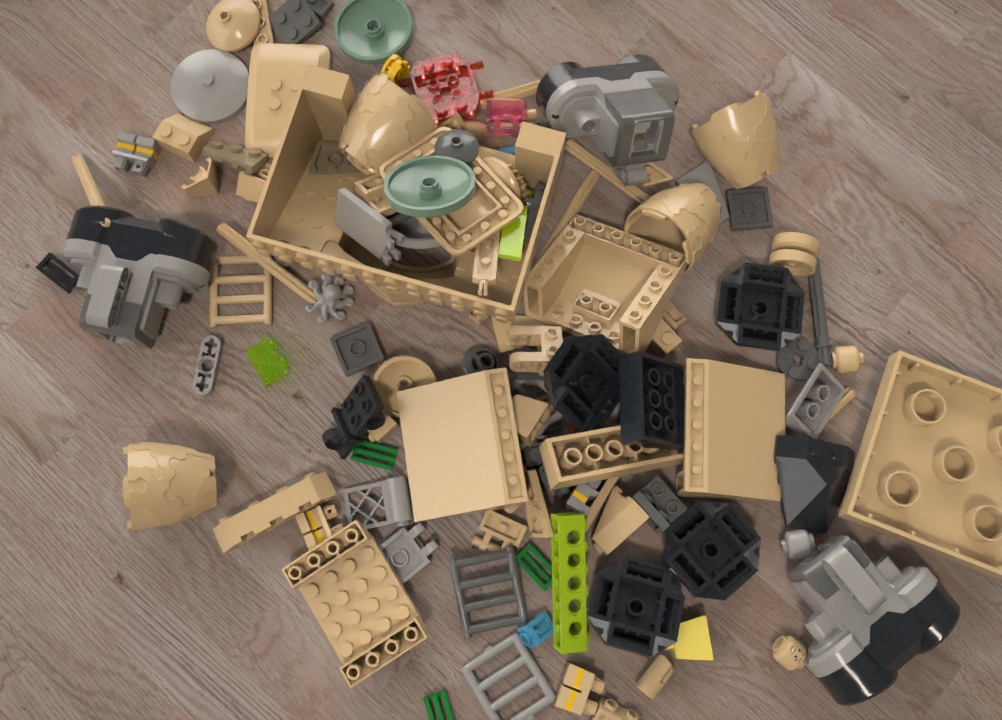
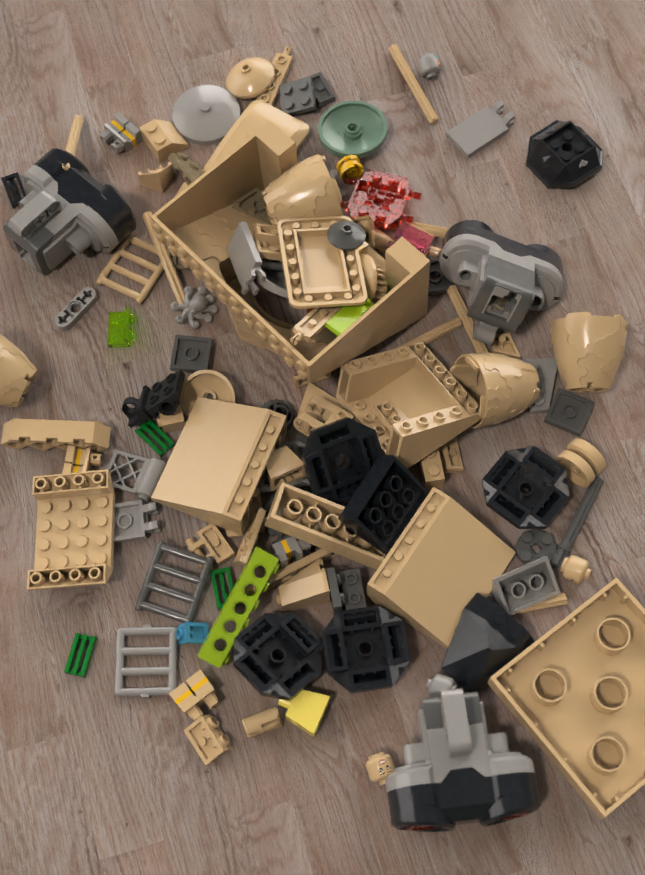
camera: 35 degrees right, 10 degrees down
sand green dish [383,155,476,218] -> none

